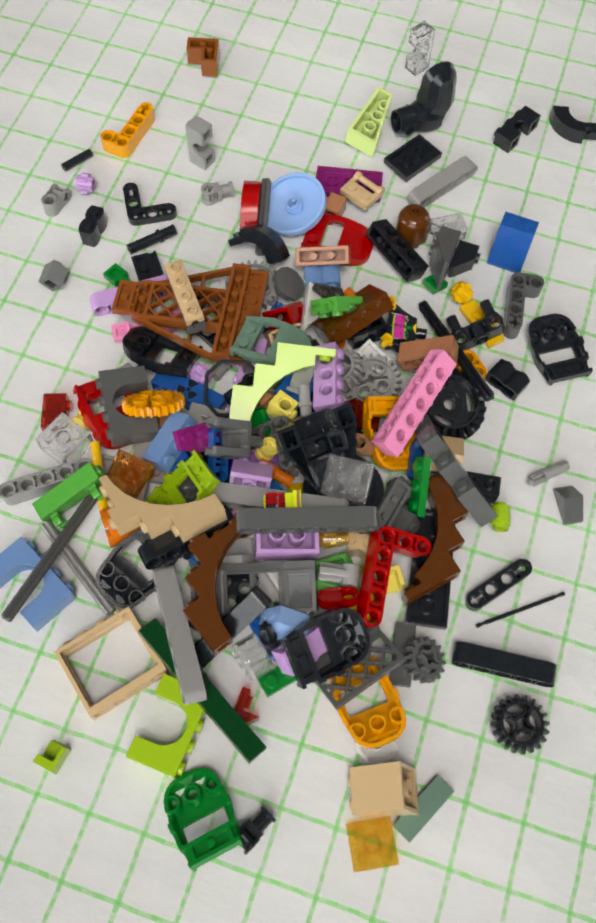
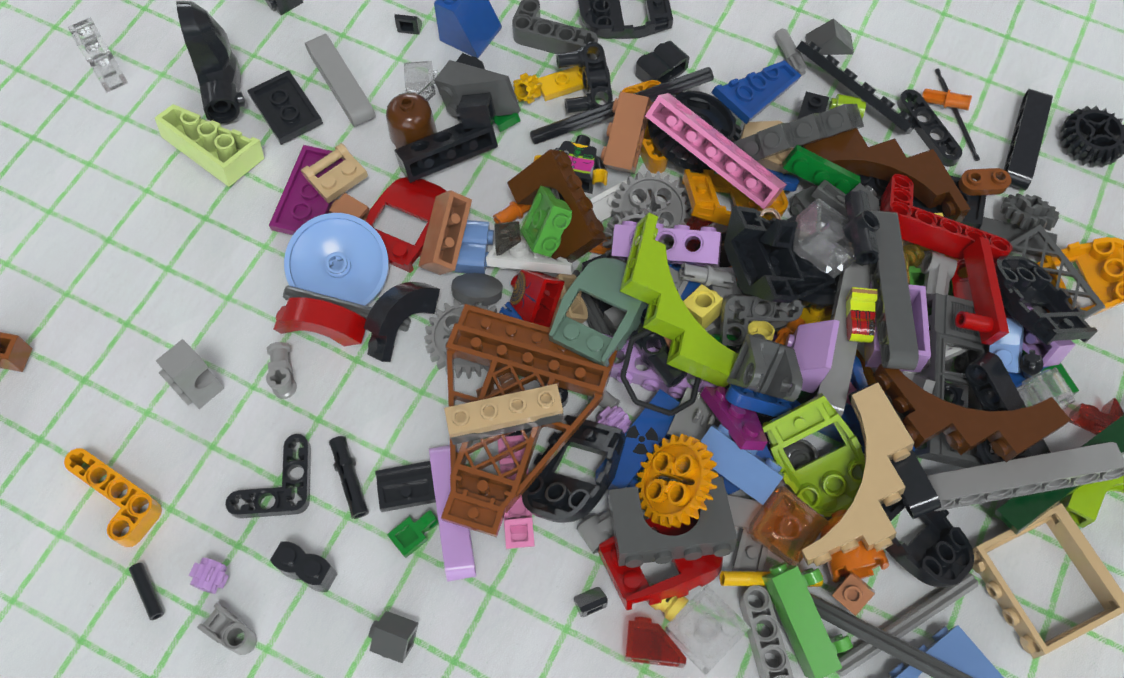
camera: 80 degrees left, 0 degrees up
none -> black slope [394,14,422,35]
none -> black brick [456,92,496,129]
none -> black slope [574,587,608,617]
none -> blue wing [711,60,802,124]
none -> black plate [796,41,916,133]
none -> nougat brick [832,571,875,616]
none -> black piece [843,190,880,266]
none -> orange axle [922,89,972,111]
none -> red piece [955,237,1009,345]
none -> dark orange plate [958,168,1011,196]

